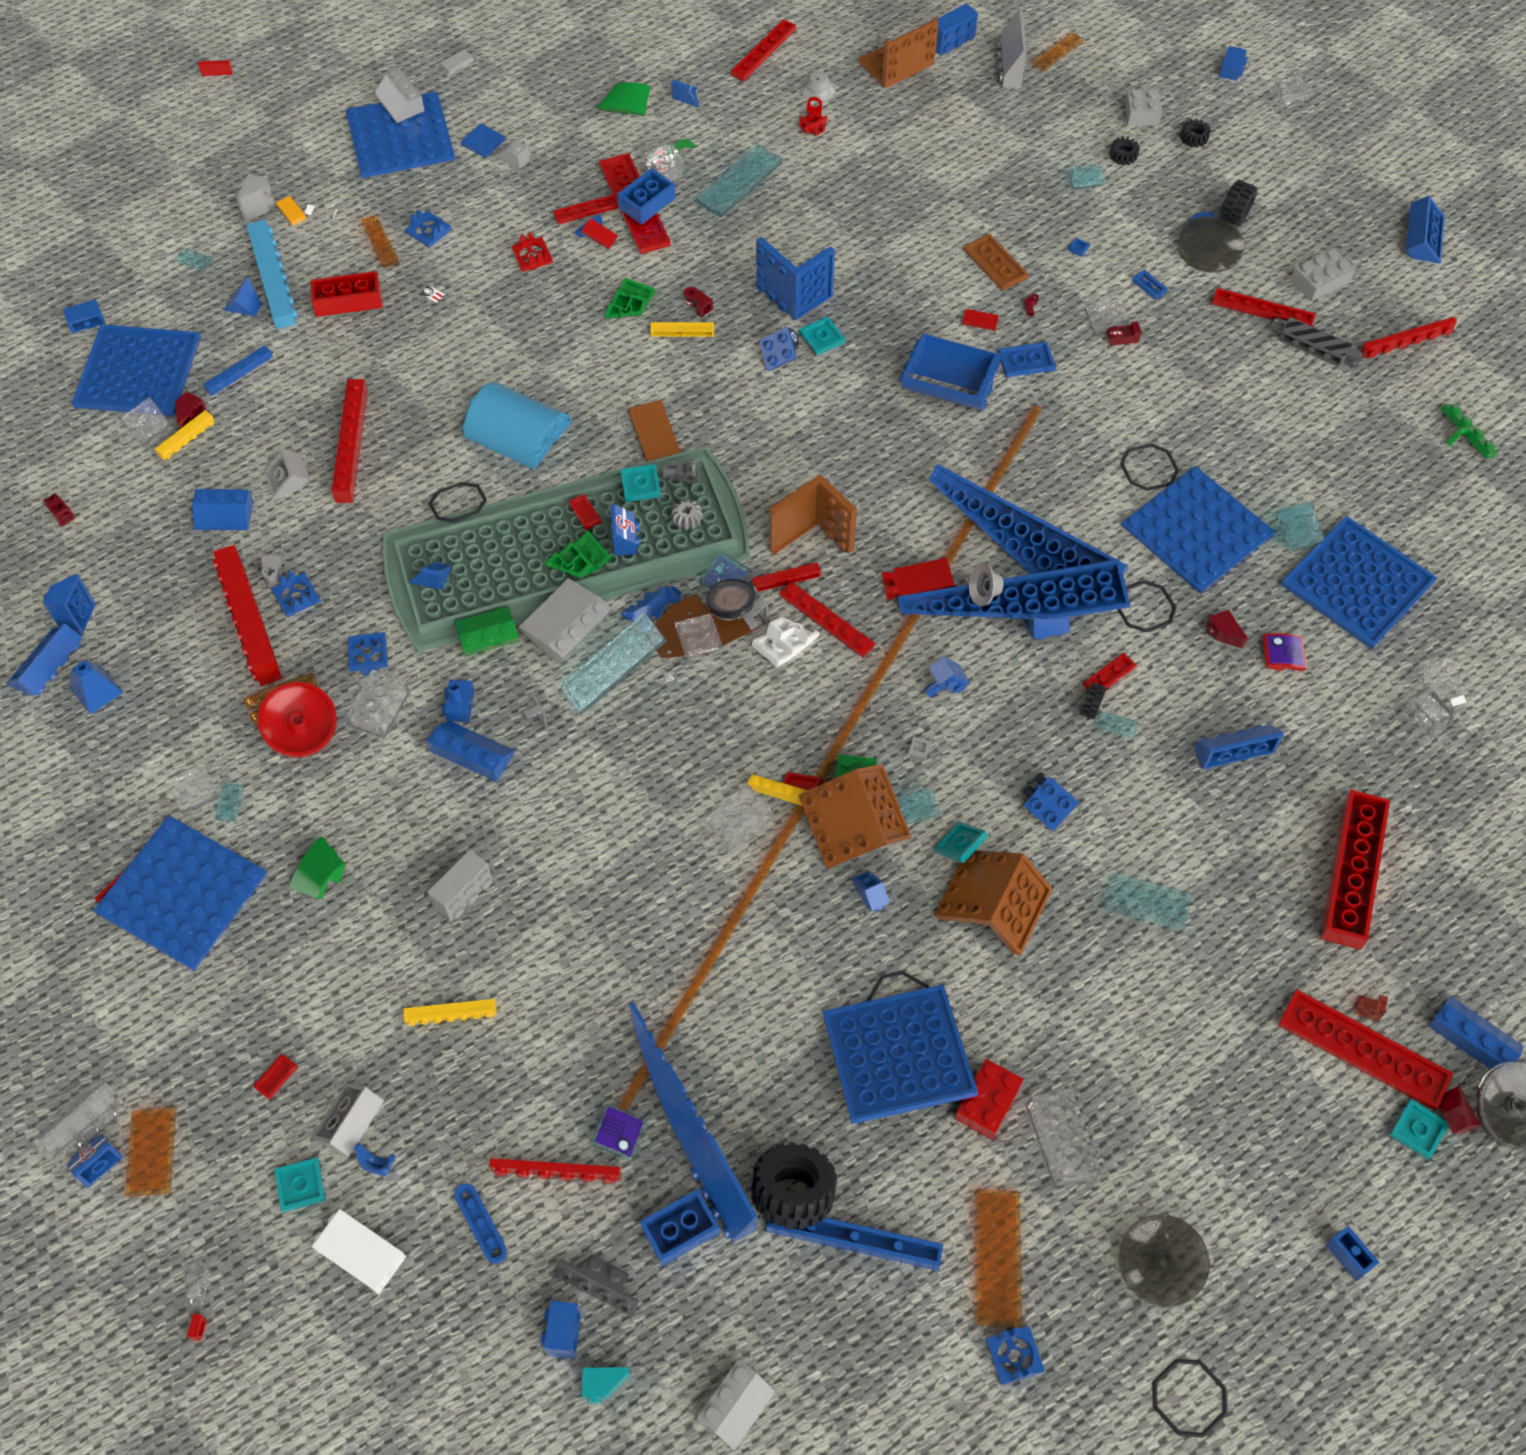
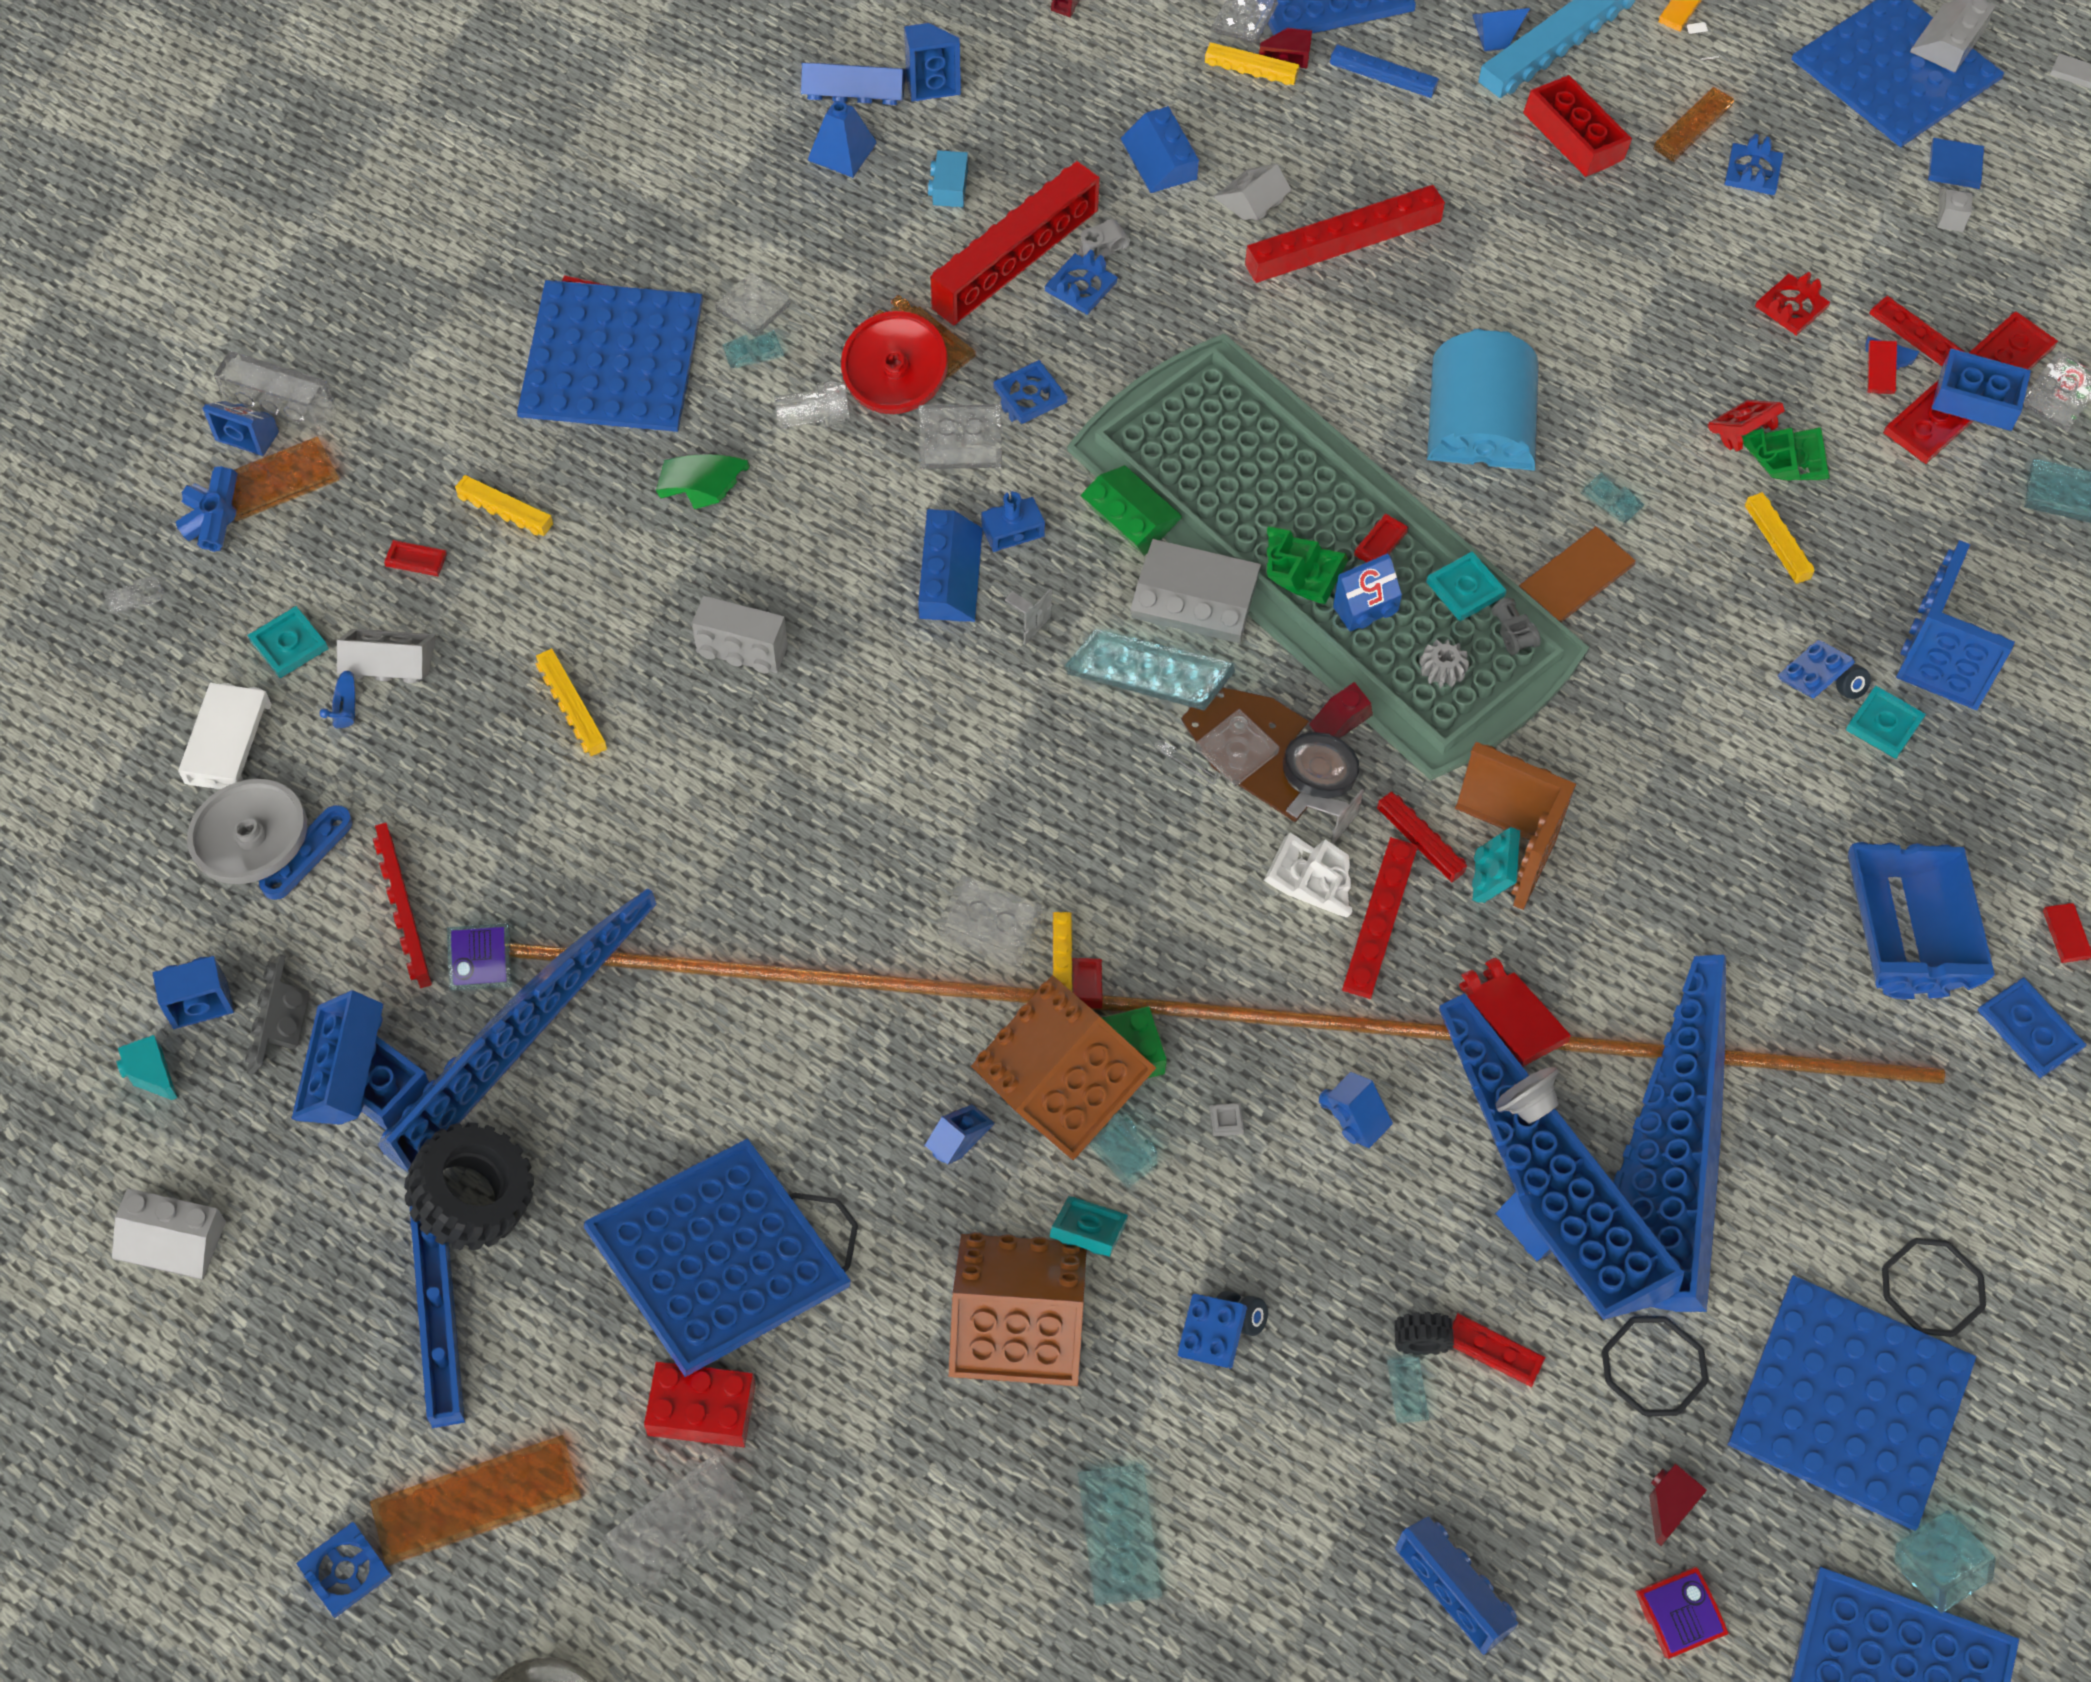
camera: 65 degrees right, 0 degrees up
red tile [187,1314,207,1342] -> none
blue slope [408,562,451,590] -> none
sticker [420,285,445,303] -> none
black piece [429,482,487,522] -> none
blue plant [621,586,682,624] -> none
dark red leg [684,287,713,318] -> none
clear light blue slope [699,550,751,589] -> none
none -> blue piece [175,466,238,552]
none -> light grey dish [187,779,307,884]
none -> blue slope [291,990,384,1125]
none -> yellow piece [455,475,553,536]
none -> clear piece [775,381,850,429]
none -> dark azure brick [928,150,968,207]
none -> dark red slope [1309,682,1373,738]
none -> teal plate [1472,827,1520,903]
none -> clear light blue slope [1581,472,1644,523]
none -> red piece [1707,400,1785,452]

